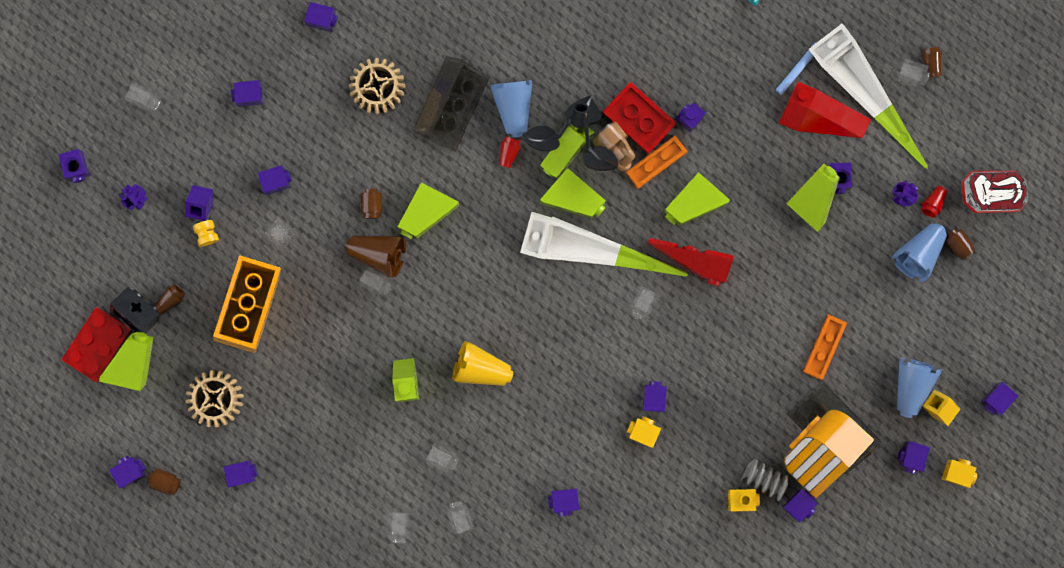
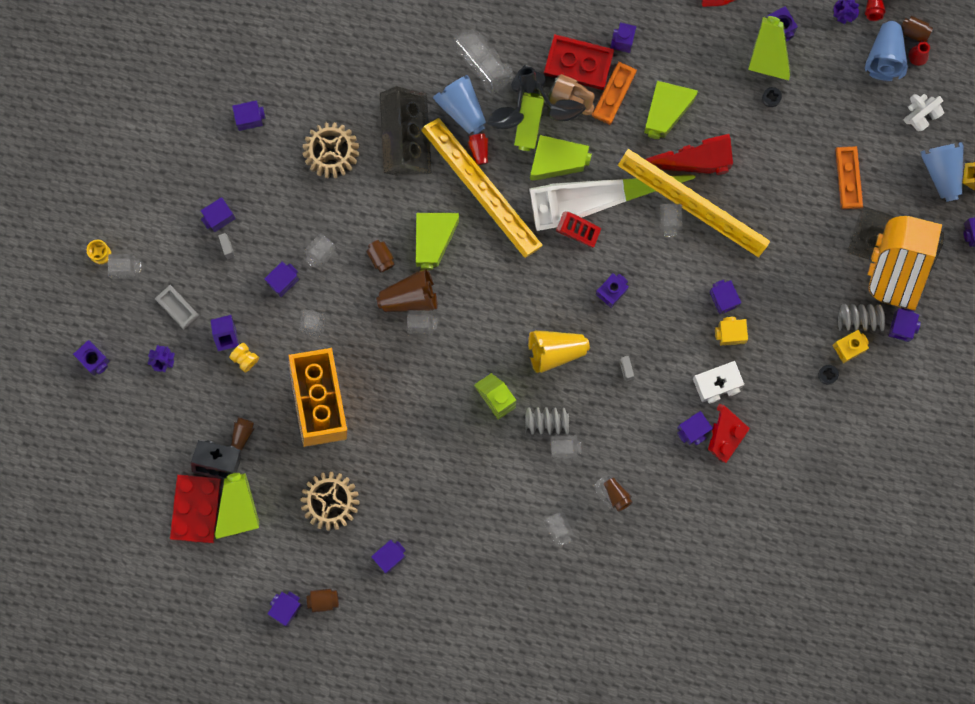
camera: 25 degrees left, 5 degrees down
none -> yellow wheel [86,239,111,265]
none -> light grey tile [155,285,199,330]
none -> light grey tile [218,233,235,259]
none -> clear brick [303,233,338,269]
none -> yellow plate [421,118,542,258]
none -> clear slope [454,29,513,96]
none -> light grey piece [525,407,569,435]
none -> red slope [556,211,601,248]
none -> dark purple brick [595,273,629,308]
none -> reddish brown cone [603,478,633,512]
none -> yellow plate [618,149,770,258]
none -> light grey tile [619,356,634,381]
none -> white brick [693,361,744,404]
none -> red wing [708,404,750,463]
none -> black bush [762,87,782,107]
none -> black bush [818,365,839,385]
none -> white hips [903,94,944,131]
none -> red cone [908,42,930,66]

